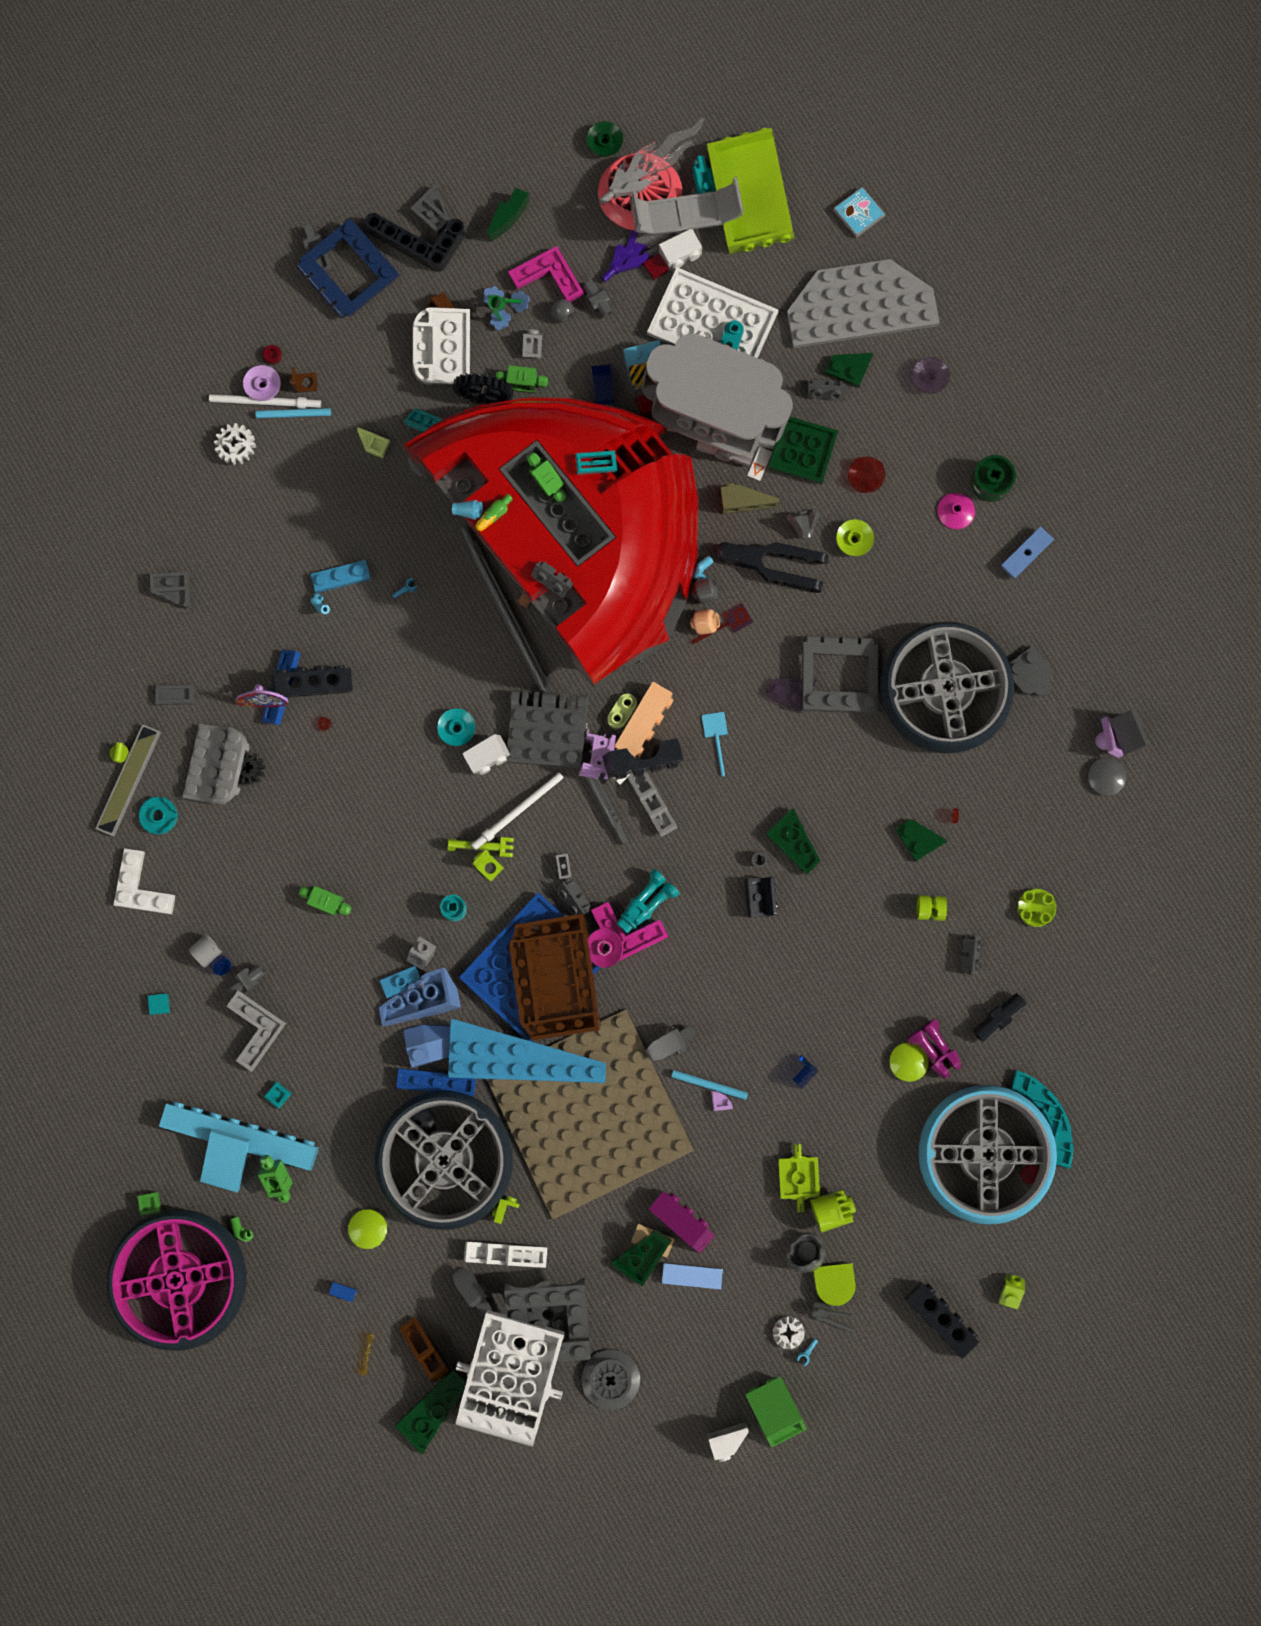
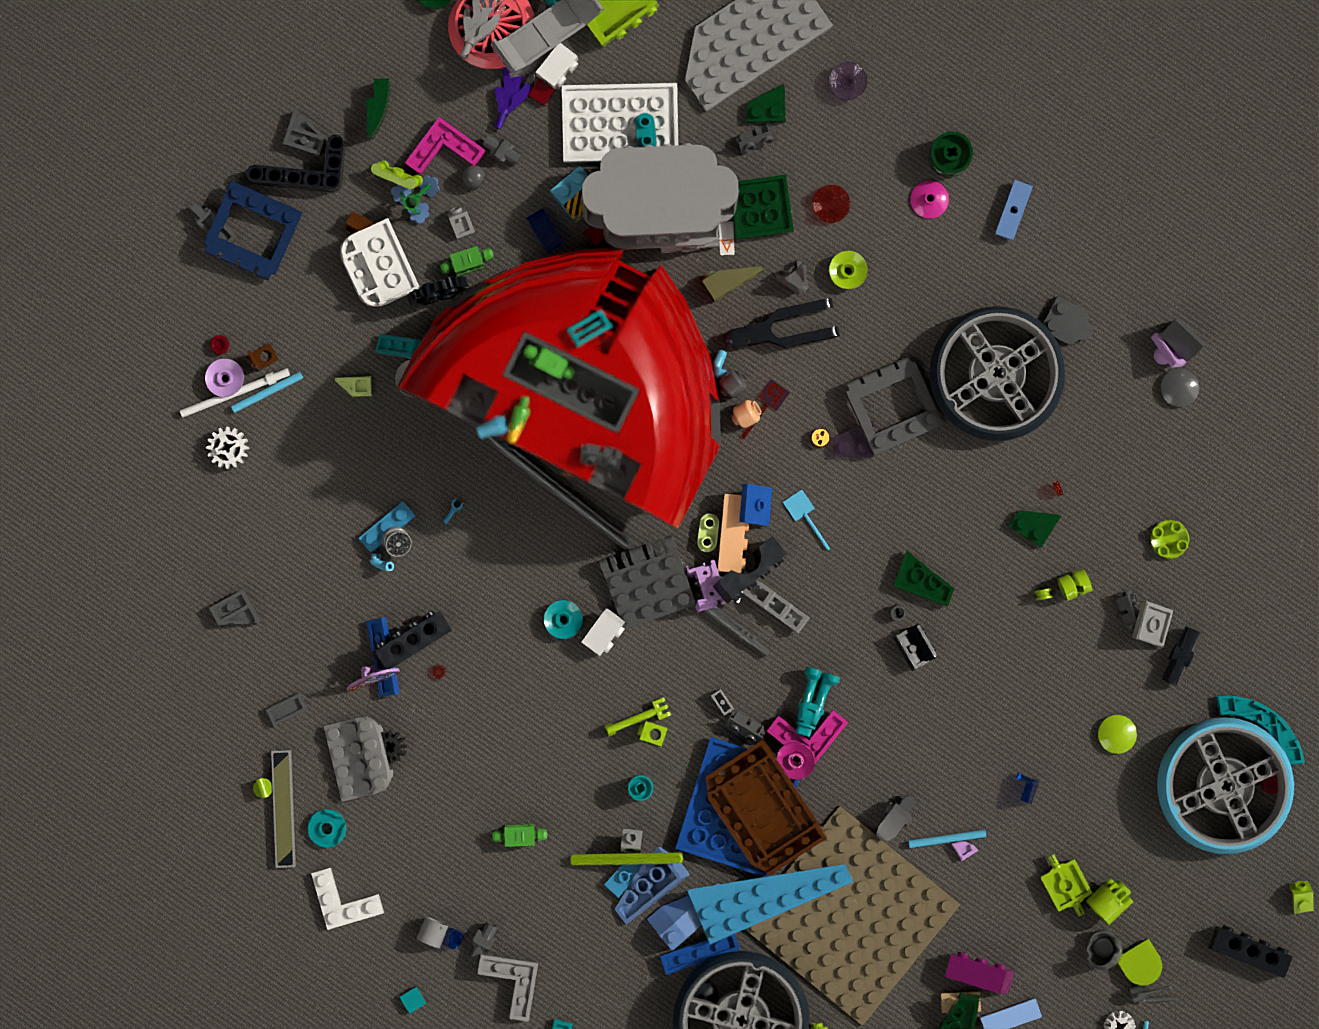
camera: 25 degrees left, 5 degrees up
white bar [471,772,563,850] -> none
magenta piece [906,1018,962,1079] -> none
none -> lime plate [371,160,423,189]
none -> light grey wheel [382,526,412,557]
none -> lime axle [570,852,683,865]
none -> blue plate [739,484,772,526]
none -> light yellow tile [811,428,830,448]
none -> lime bush [1034,588,1053,601]
none -> light grey tile [1132,600,1173,648]

